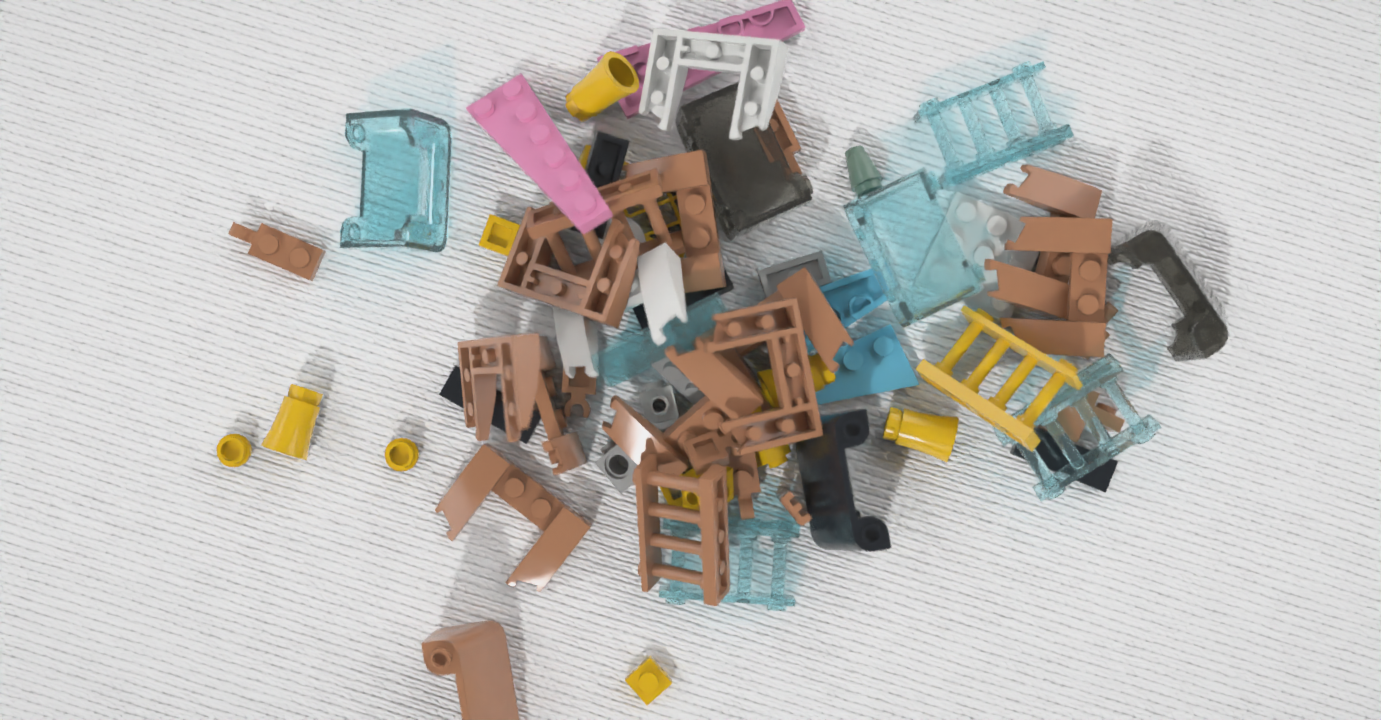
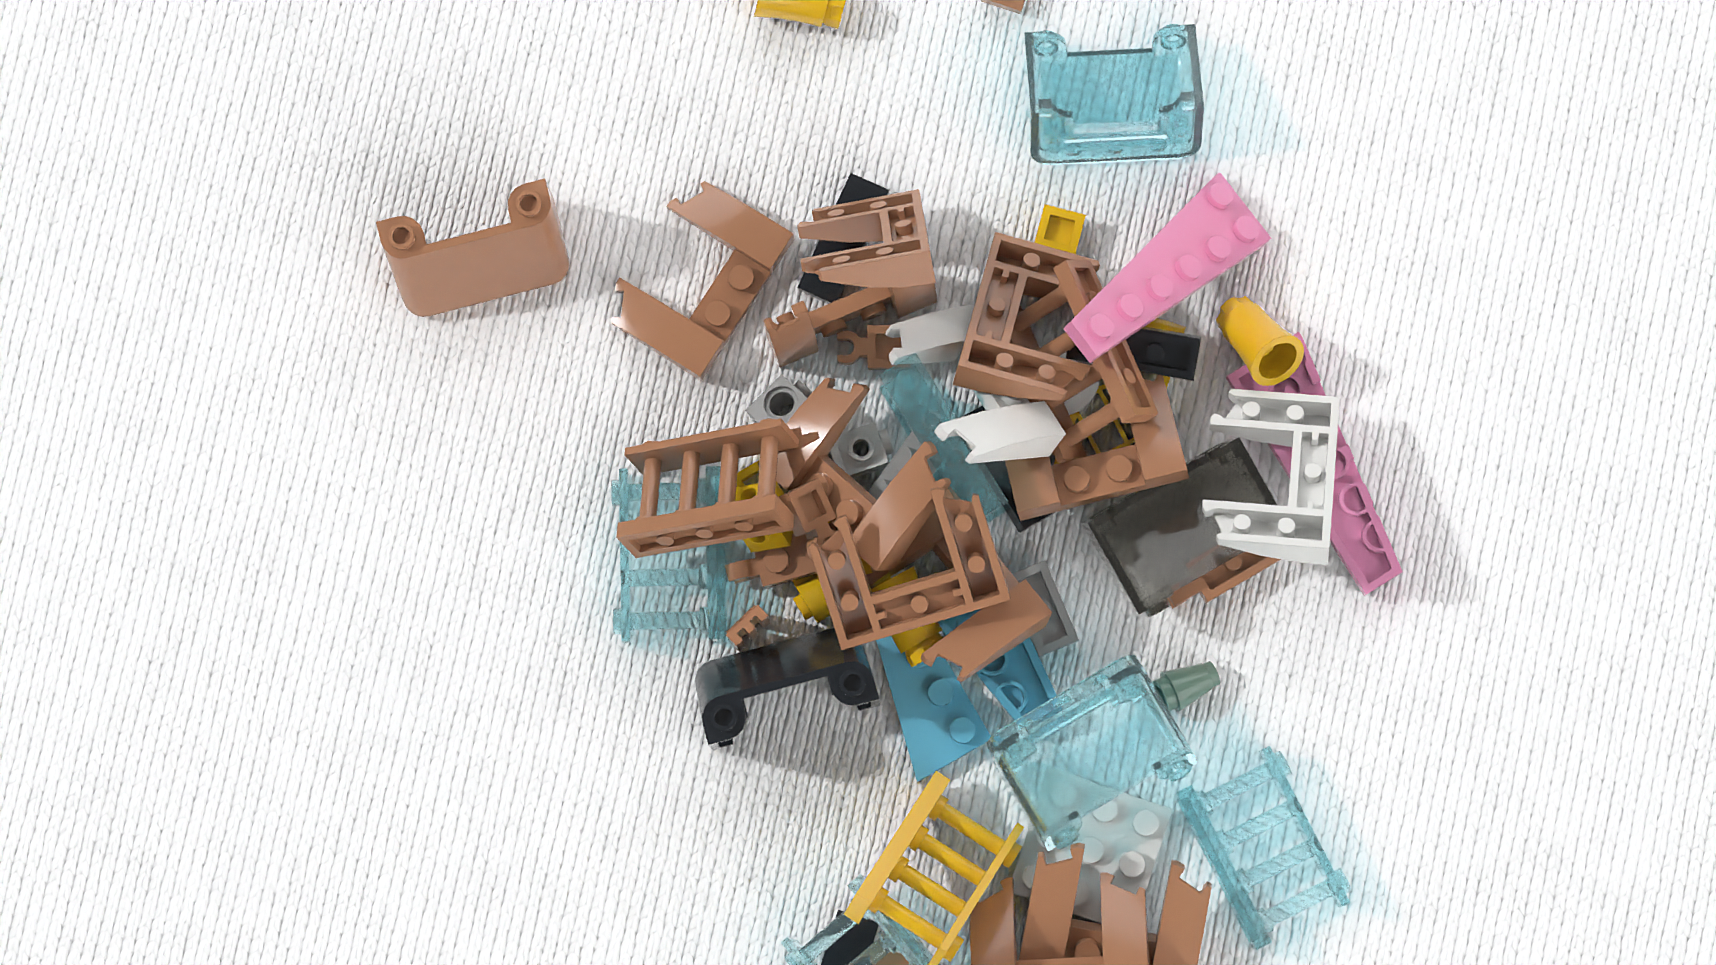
camera: 90 degrees right, 5 degrees down
yellow plate [385,438,419,472] -> none
yellow plate [625,655,672,705] -> none
yellow plant [882,407,959,463] -> none

